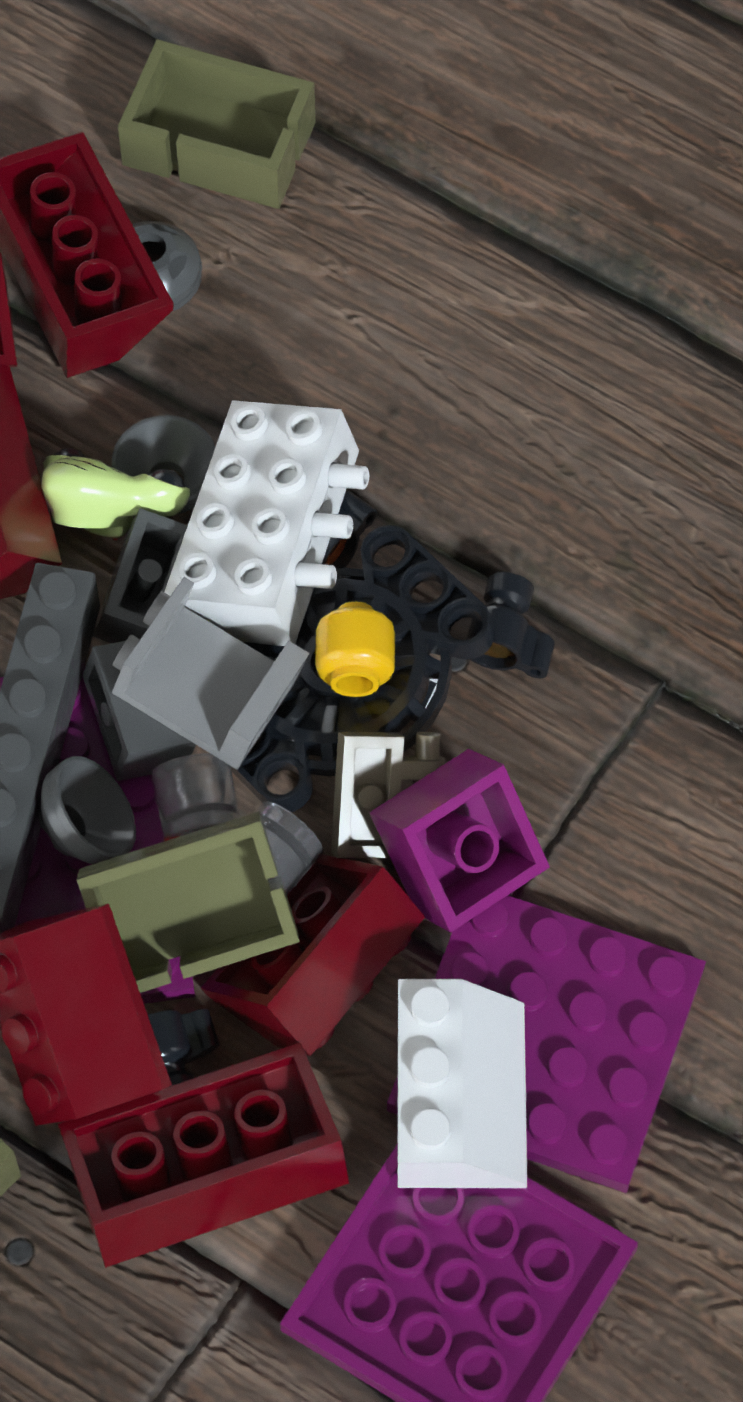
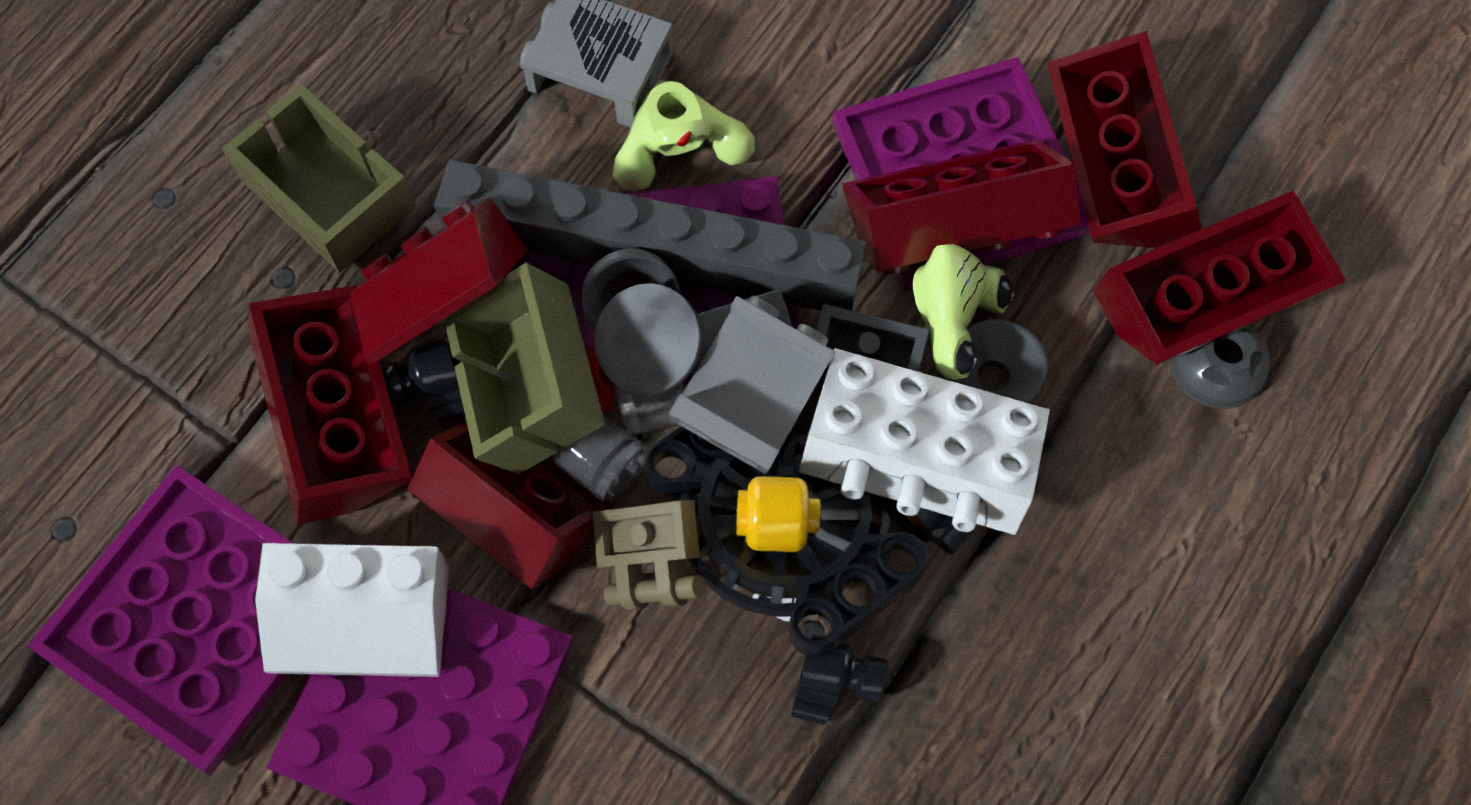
camera: 90 degrees right, 5 degrees up
olive piece [118,39,316,209] -> none
magenta brick [369,749,550,933] -> none
none -> flat silver shield [594,284,702,395]

